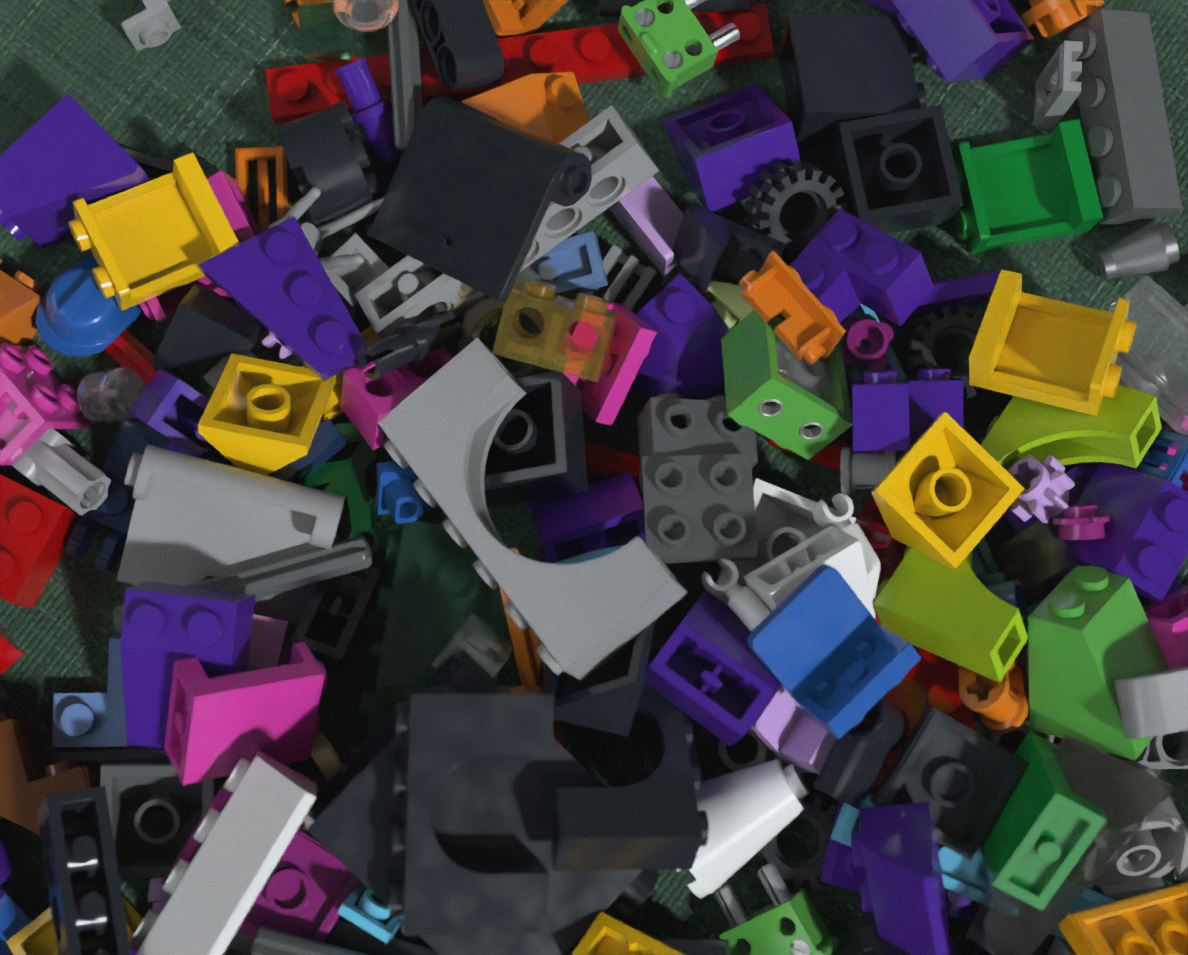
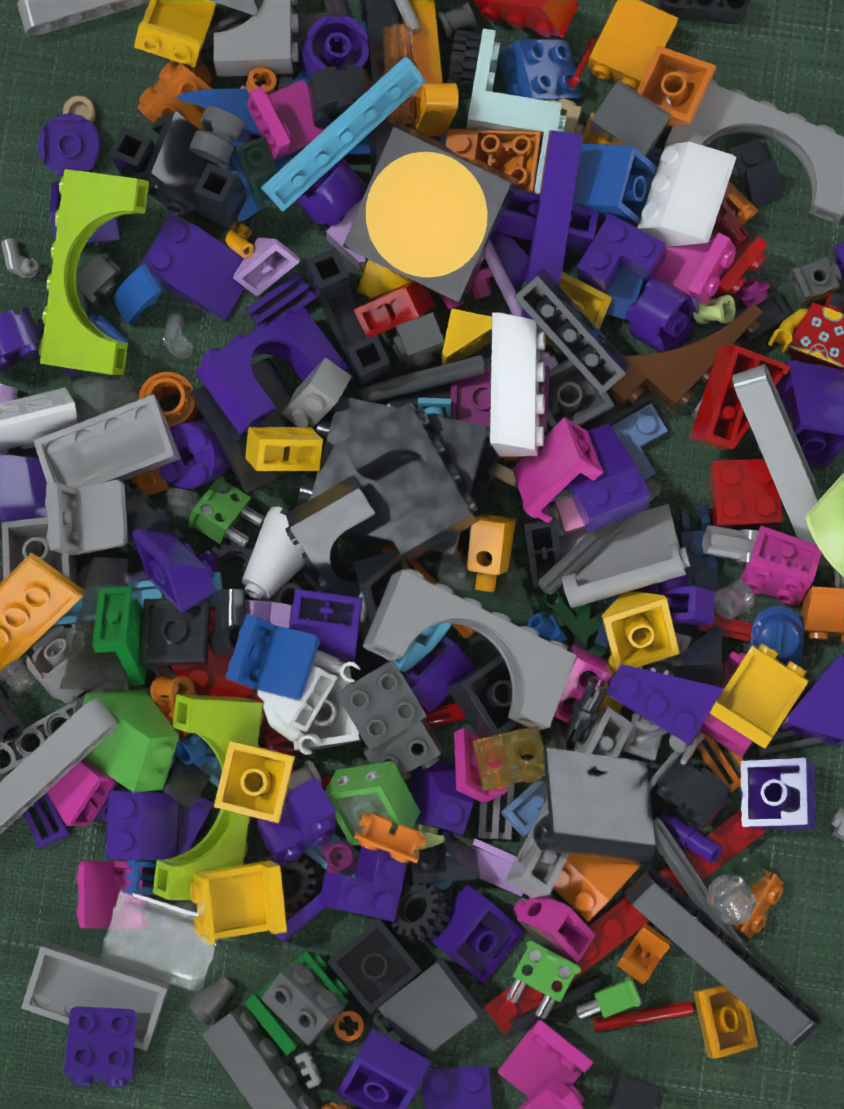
camera: 150 degrees right, 0 degrees up
lavender gear [1007,454,1075,524] -> none
magenta plate [1053,504,1110,540] -> none
none -> dark grey brick [261,961,345,1045]
none -> orange bush [334,1011,364,1041]
none -> light orange torso [467,514,516,592]
none -> dark pink torso [513,896,596,963]
none -> dark purple slope [741,758,816,830]

